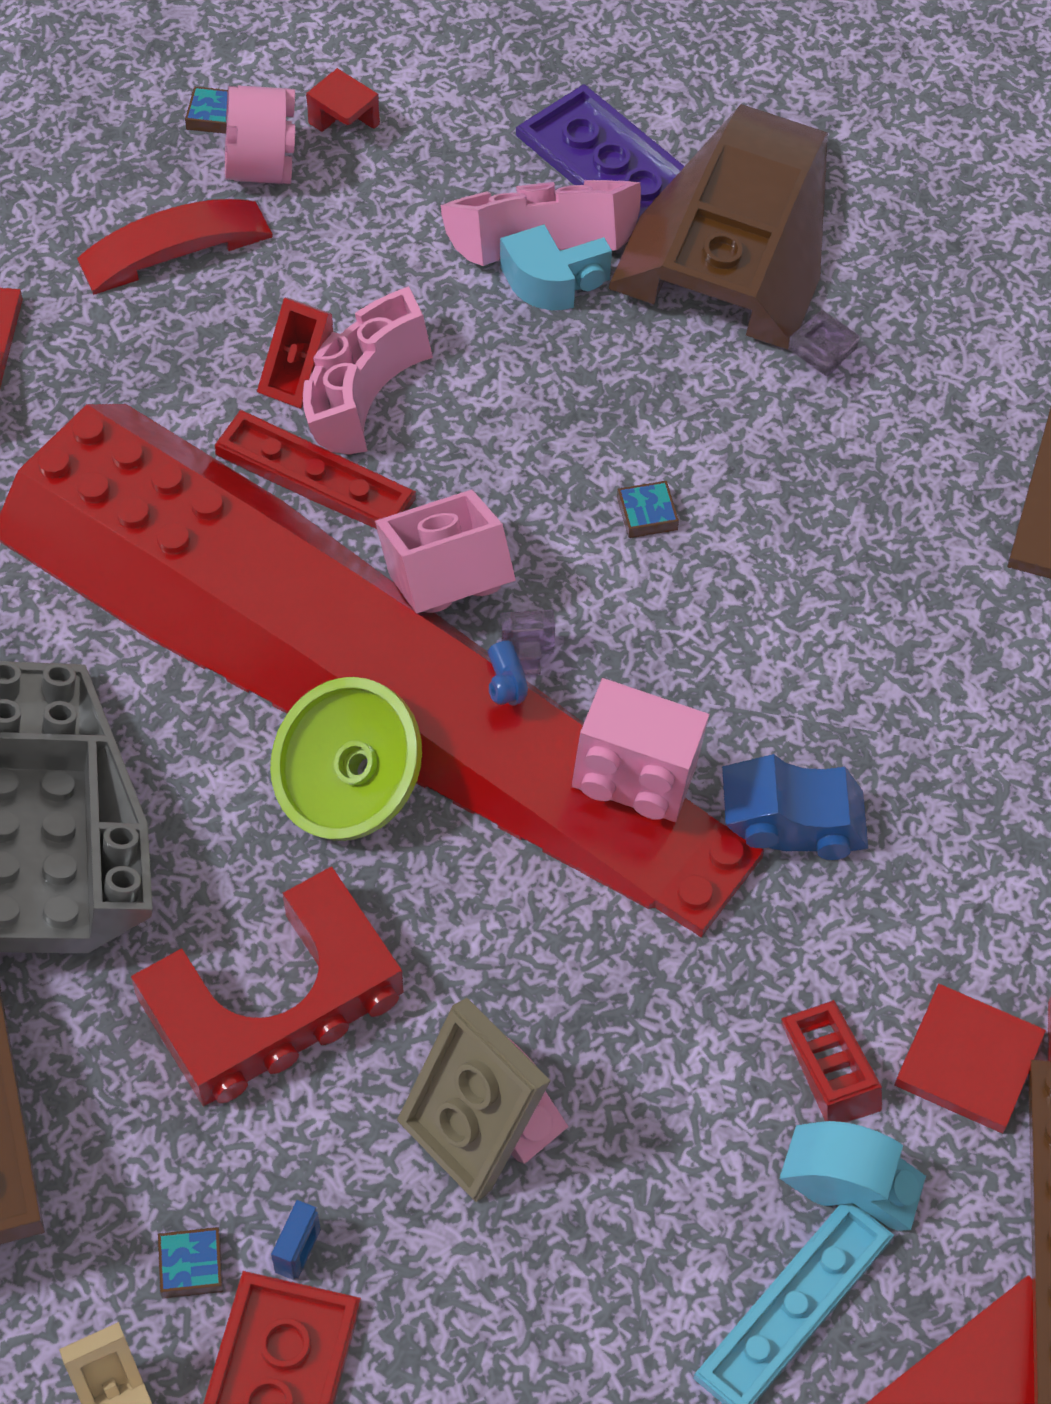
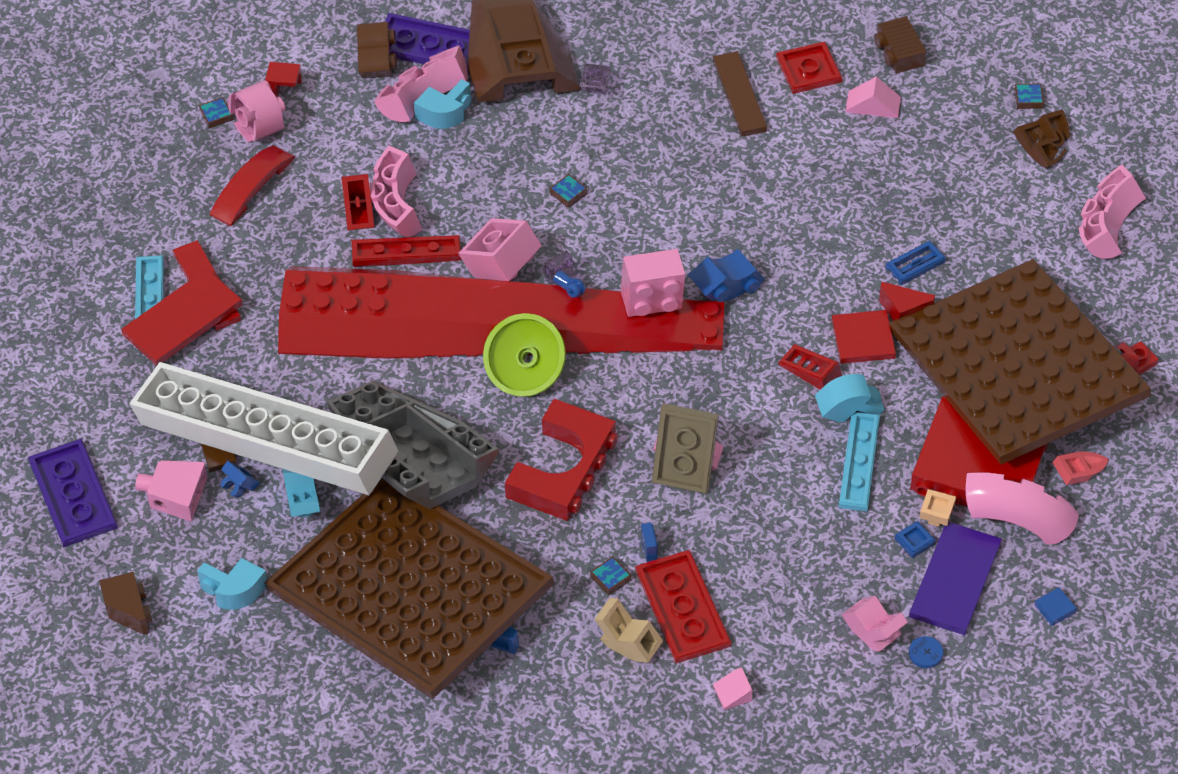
camera: 30 degrees left, 5 degrees down
none -> reddish brown brick [357,22,397,78]

